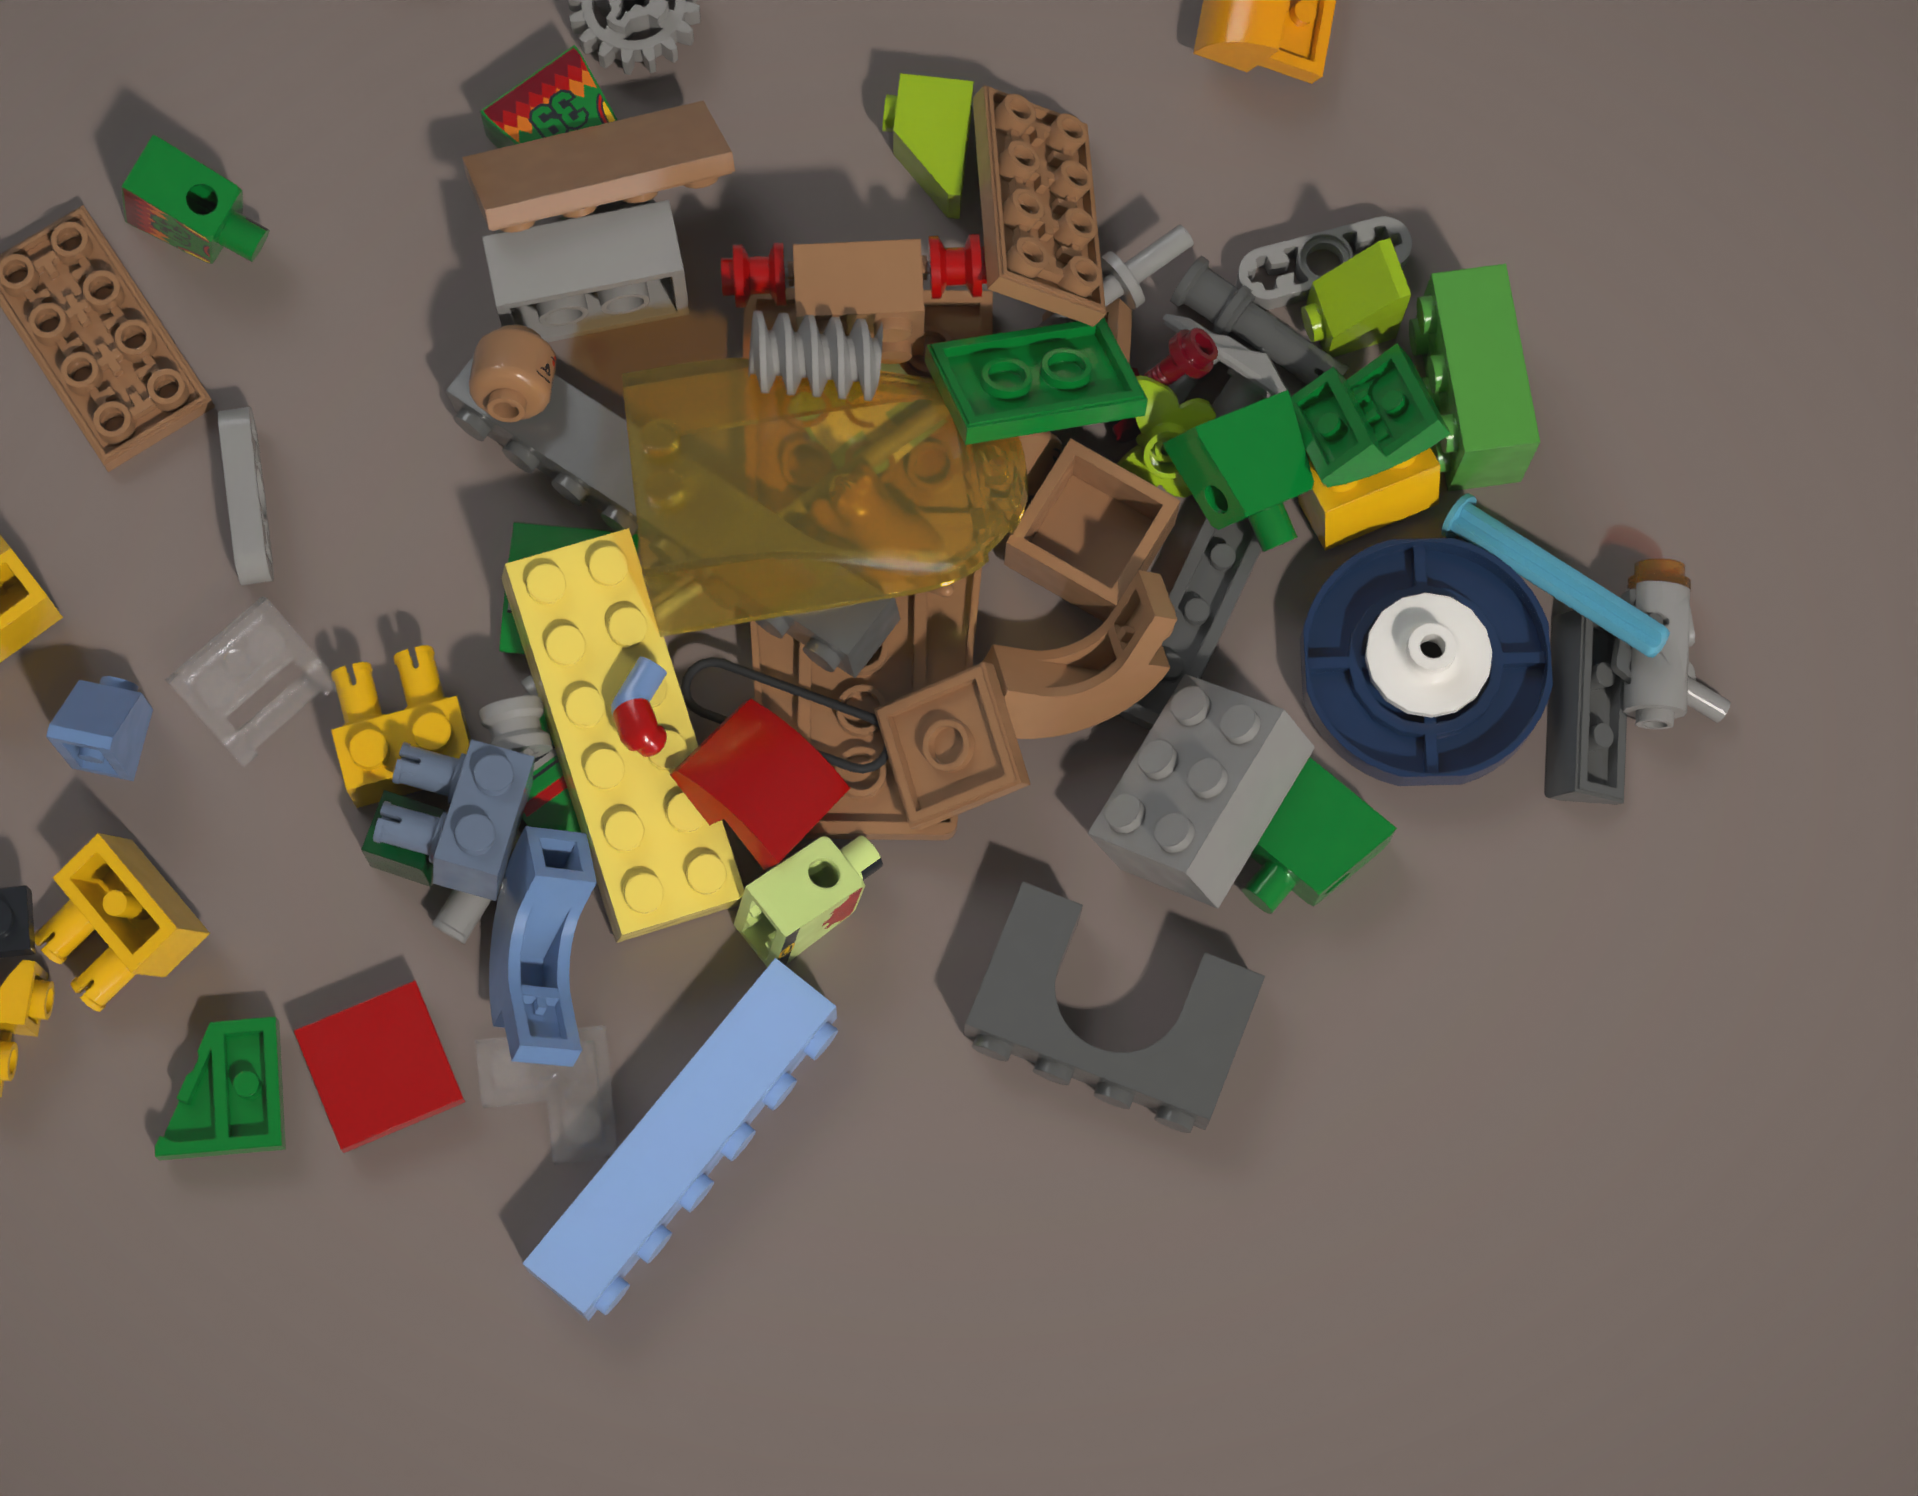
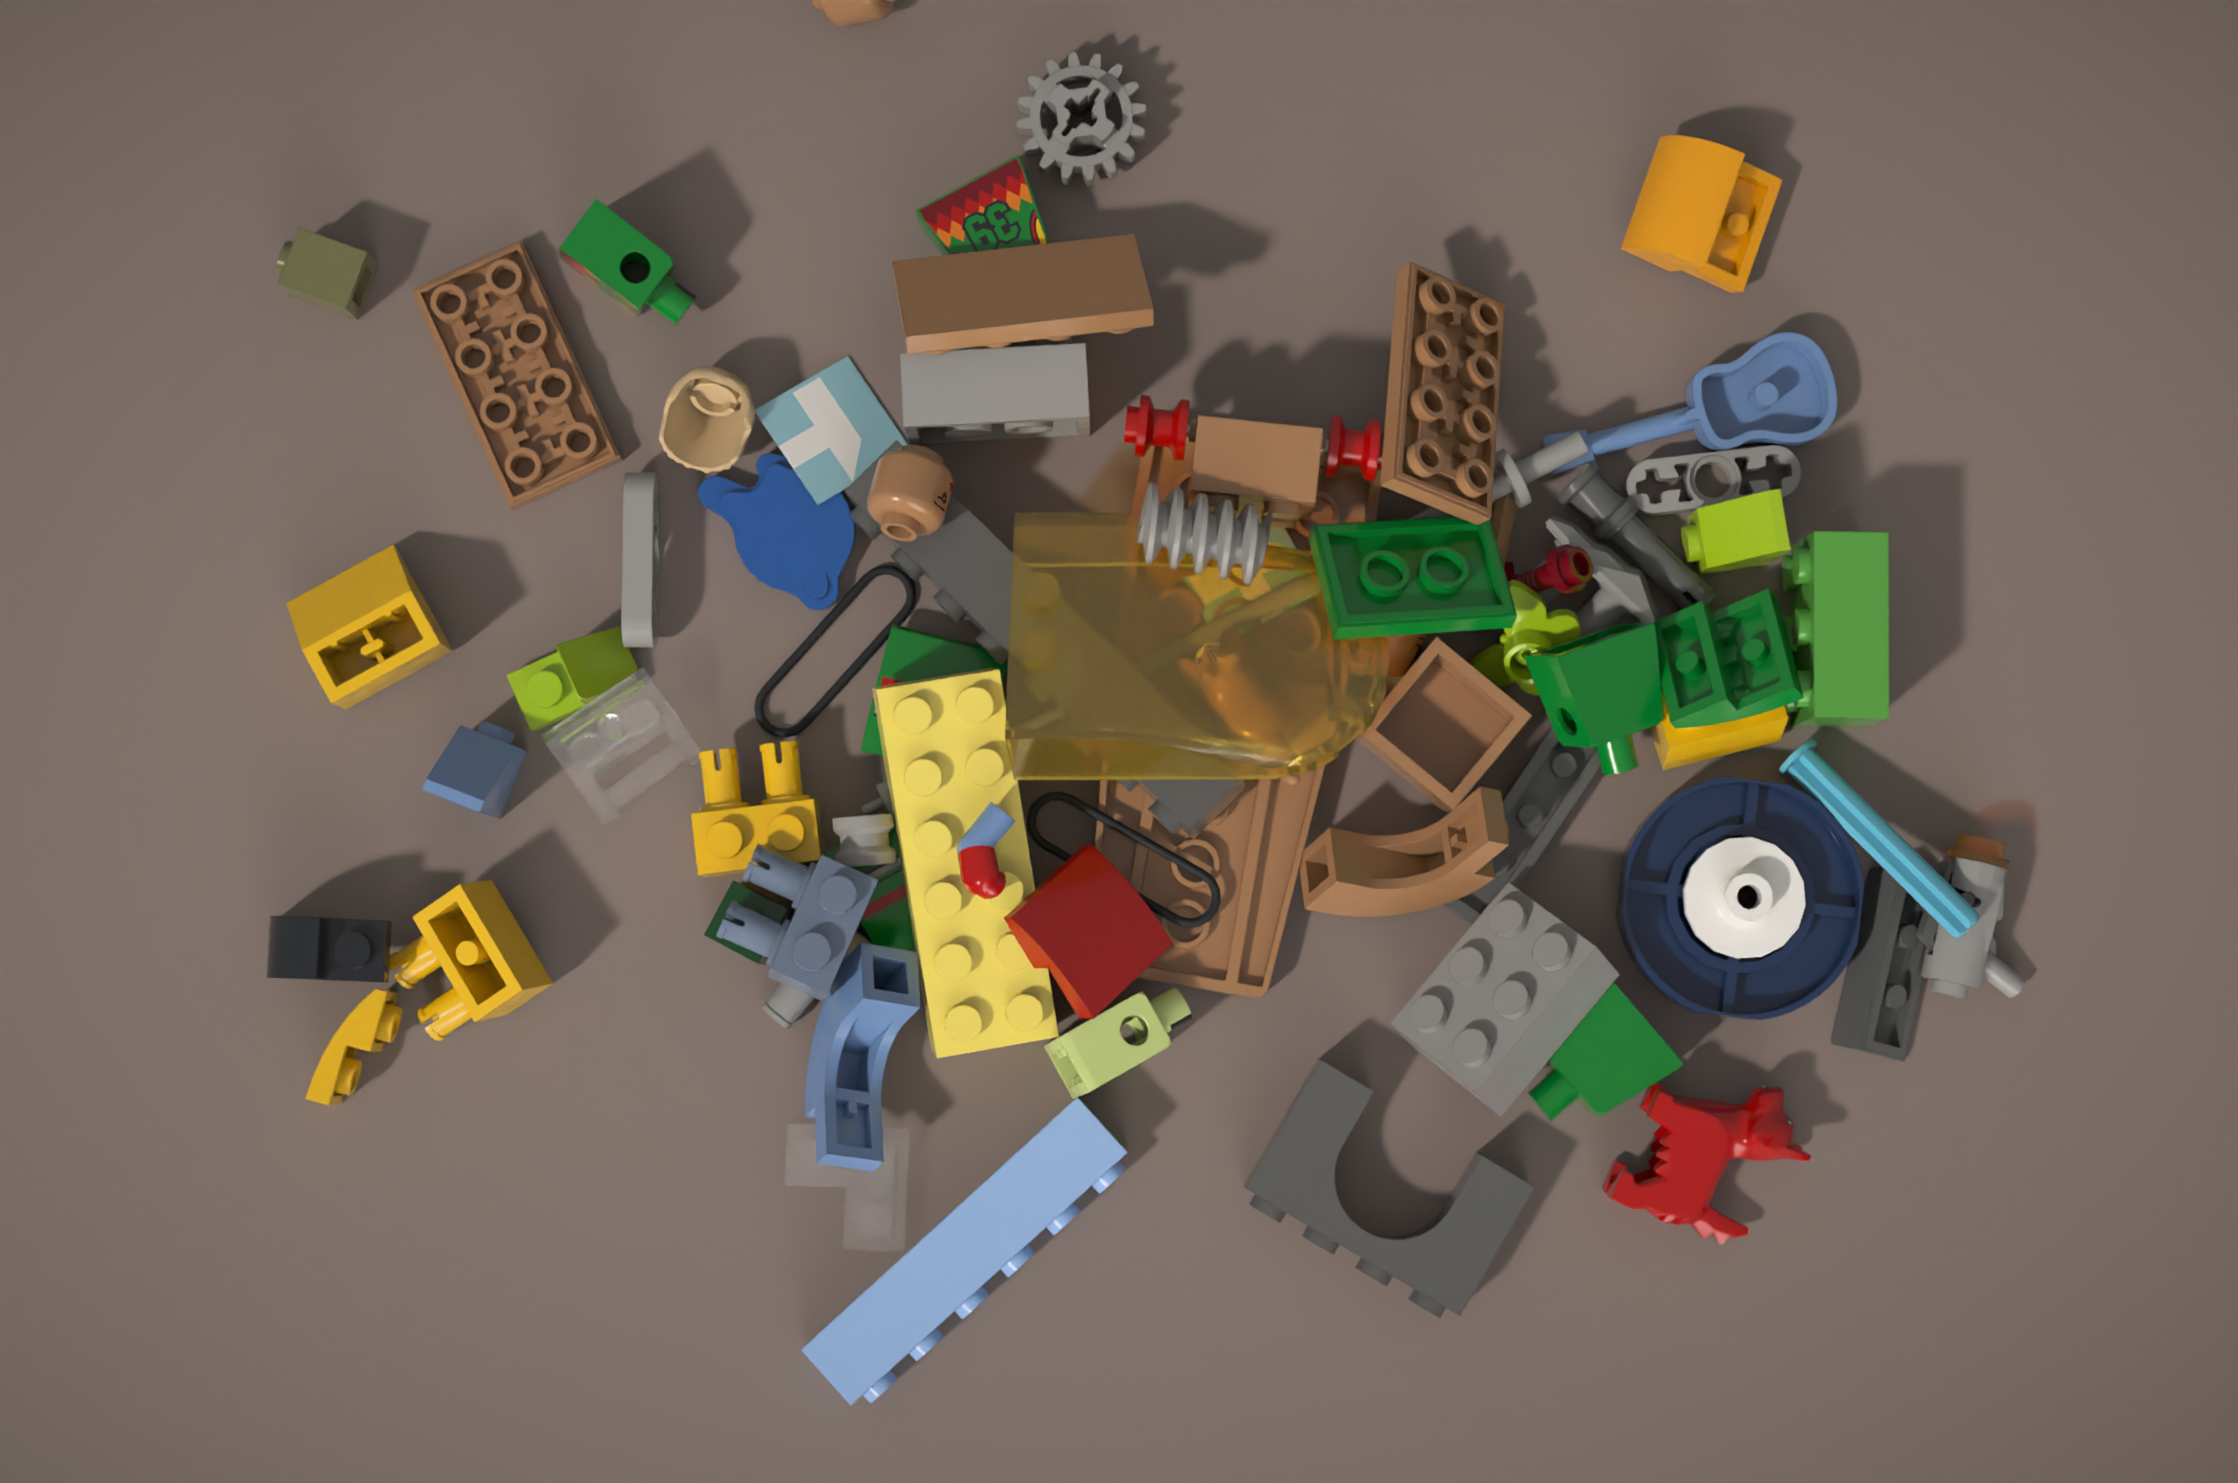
camera: 10 degrees right, 10 degrees up
green wing [155,1016,286,1161] -> none
red tile [294,980,466,1153] -> none
medium nougat tile [874,662,1031,830] -> none
lime slope [882,73,974,219] -> none
none -> lime slope [506,626,645,732]
none -> tan hair [659,366,755,473]
none -> blue tile [698,453,856,611]
none -> black piece [754,565,916,738]
none -> medium azure sticker [755,356,908,505]
none -> medium blue piece [1540,332,1838,475]
none -> red animal [1602,1083,1811,1245]

